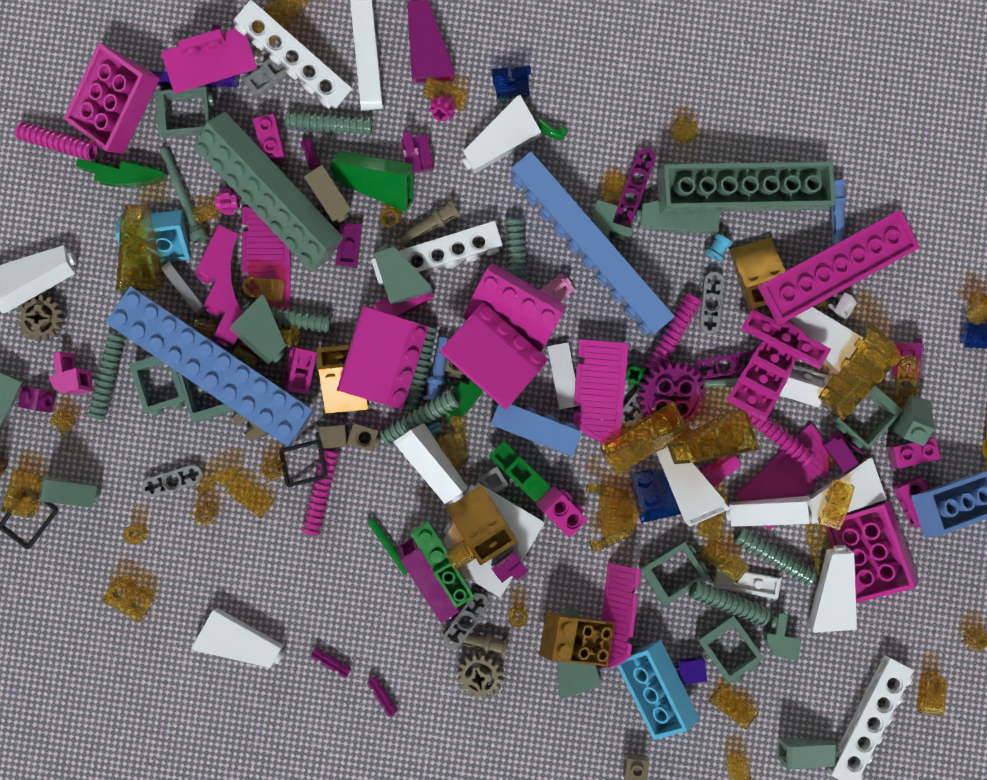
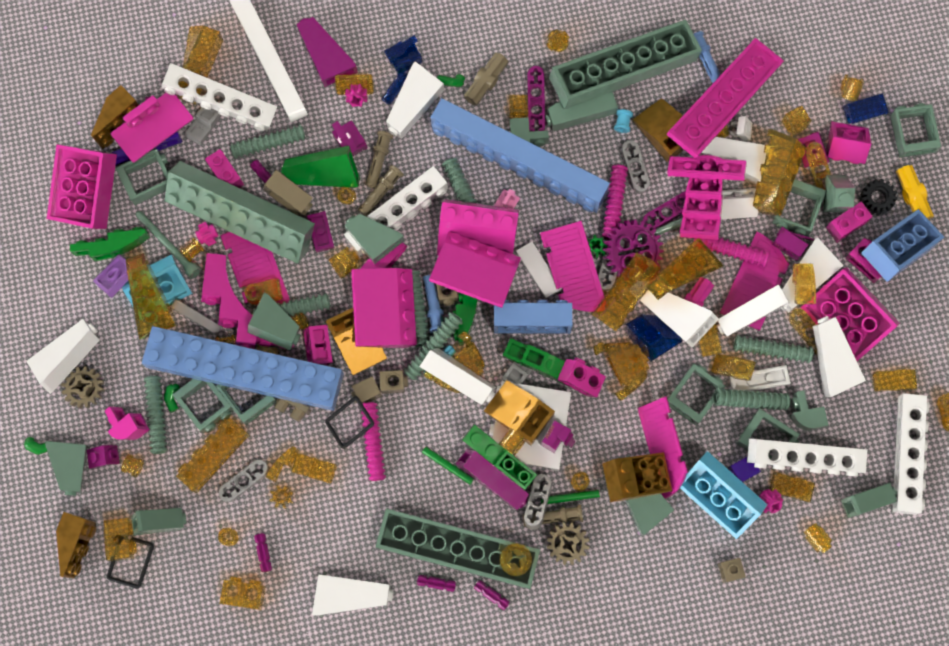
camera: 20 degrees left, 10 degrees down
dark pink piece [15,121,97,161] -> none
clear yellow gear [259,457,286,483] -> none
none -> pearl gold slope [91,85,139,149]
none -> medium lavender tile [93,254,138,298]
none -> green arm [164,383,180,413]
none -> clear yellow brick [176,417,250,494]
none -> magenta axle [254,533,272,572]
none -> clear yellow brick [329,247,360,279]
none -> dark tan pin [365,131,393,188]
none -> sand green brick [375,509,540,590]
none -> clear blue axle [382,71,408,104]
none -> dark tan piece [464,52,508,106]
none -> clear yellow gear [500,543,532,576]
none -> green bar [540,490,600,505]
none -> white brick [747,439,867,477]
none -> dark pink gear [759,489,783,514]
none -> clear yellow brick [781,105,812,137]
none -> dark pink slope [827,121,871,164]
none -> black tyre [860,179,898,216]
none -> clear yellow slope [873,369,917,392]

